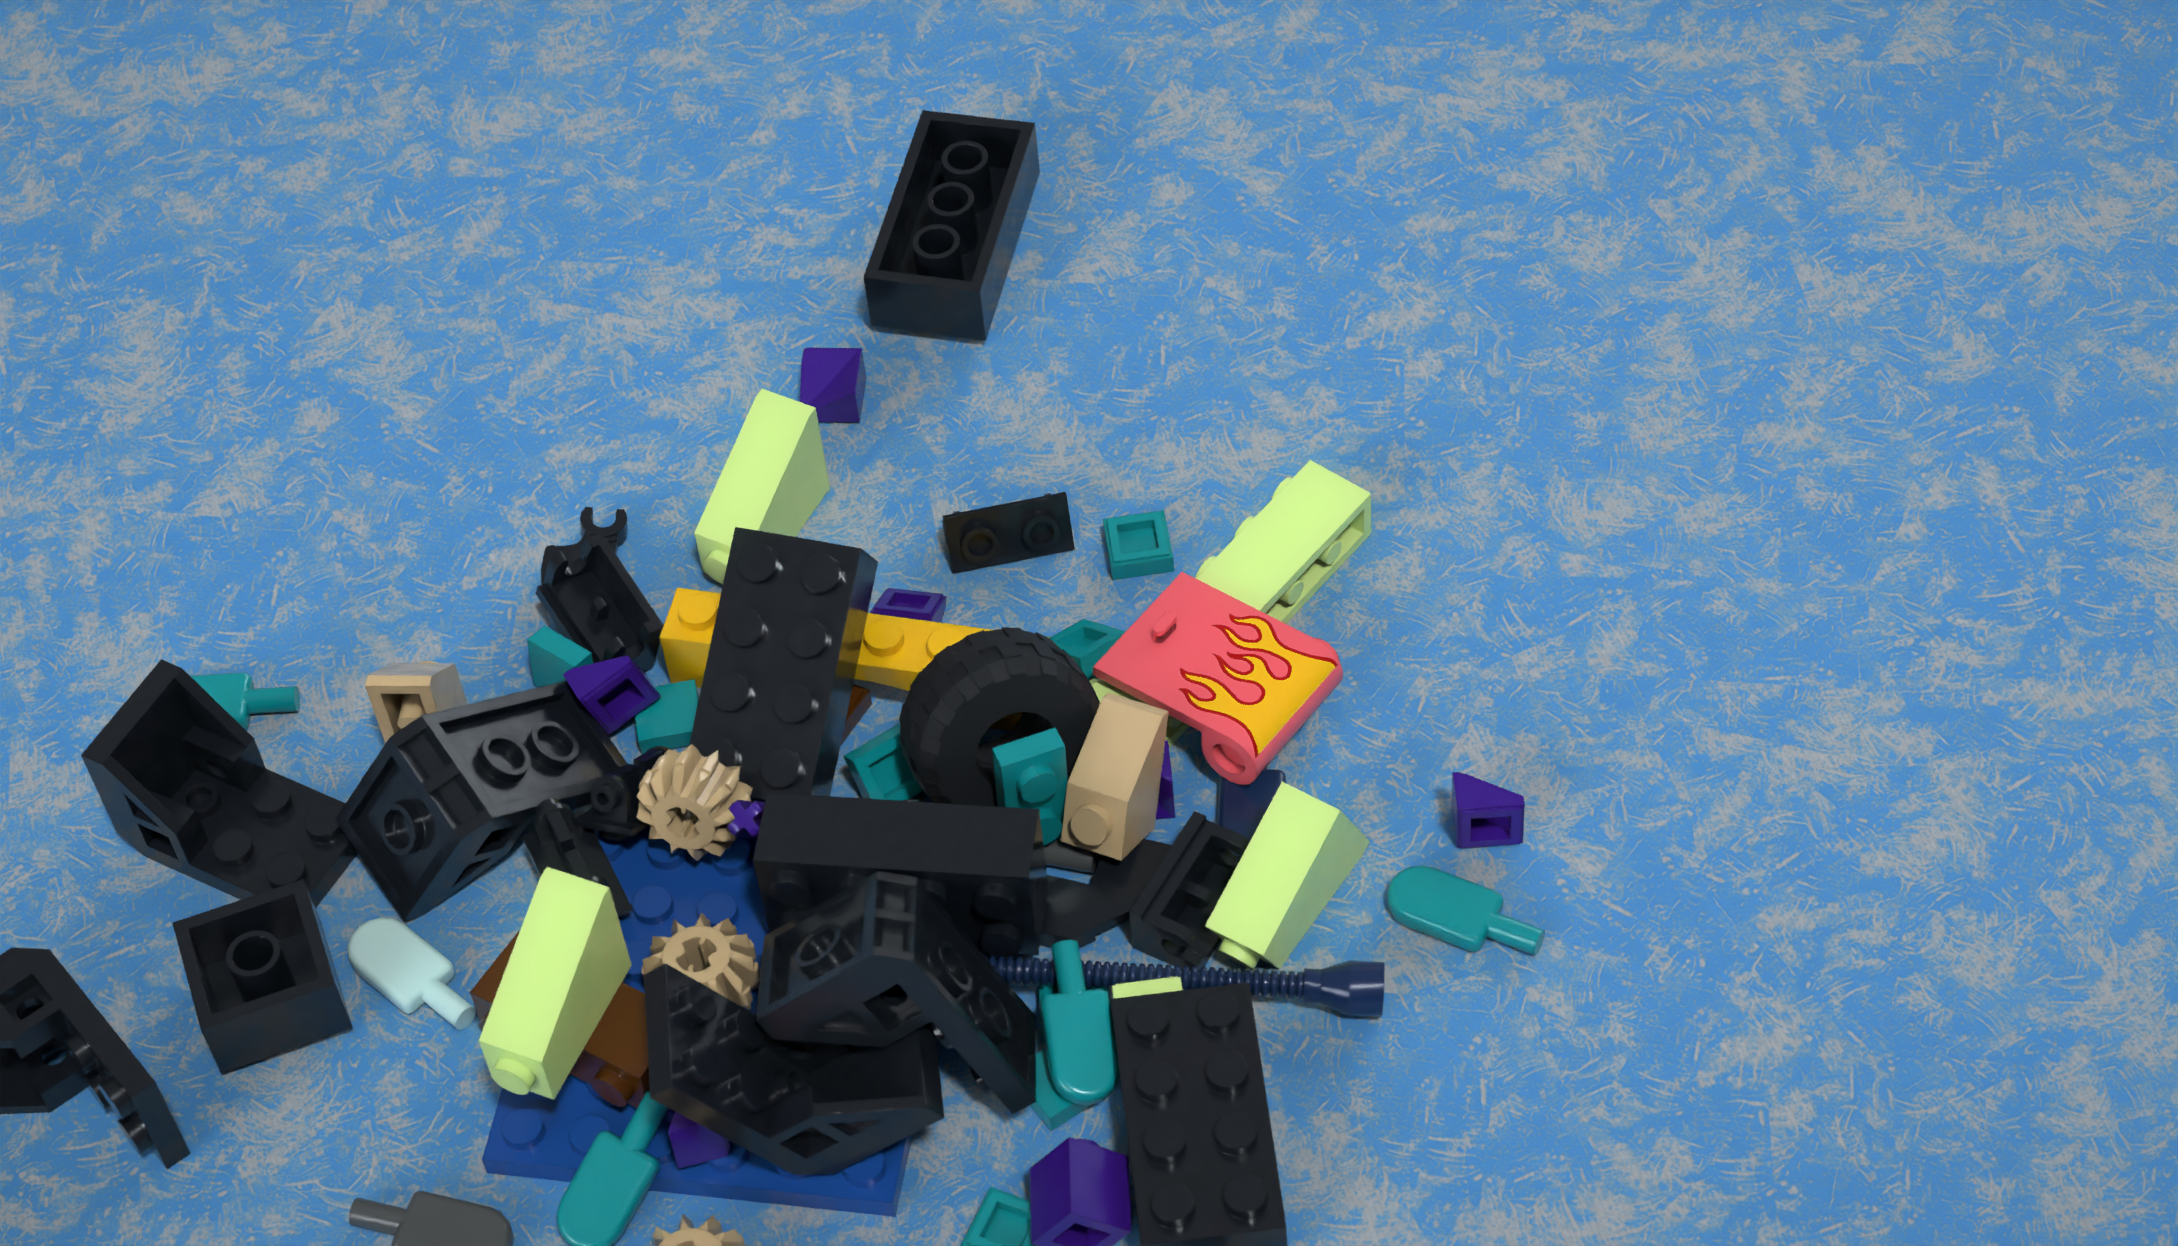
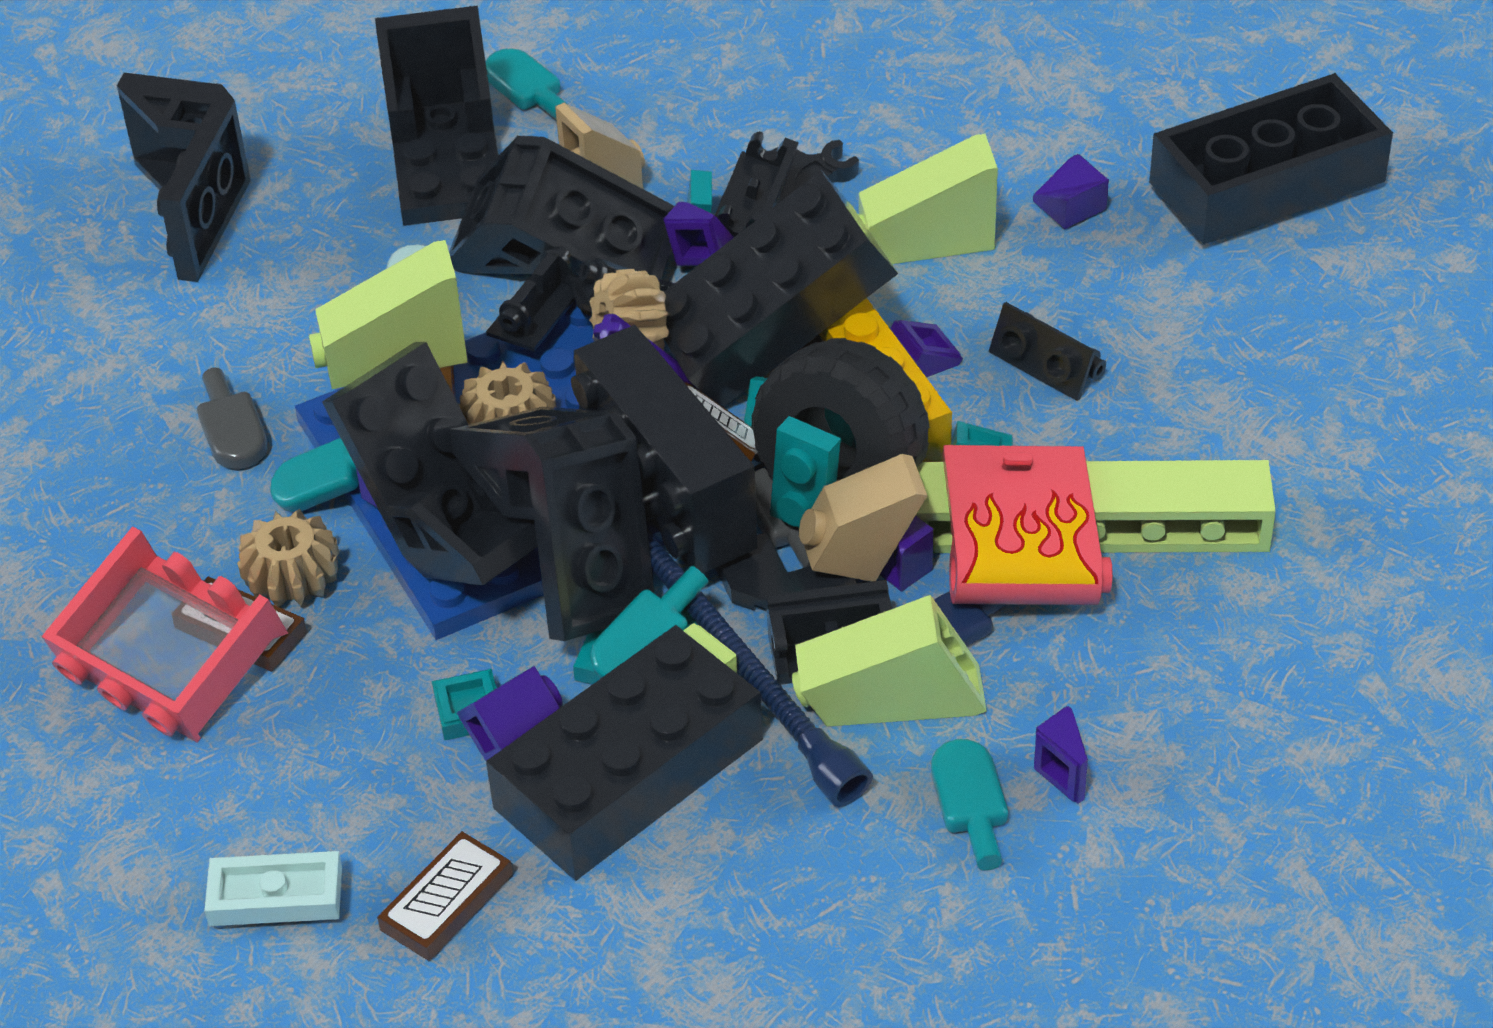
camera: 50 degrees right, 5 degrees down
black brick [172,879,353,1073] -> none
teal tile [1103,510,1174,580] -> none

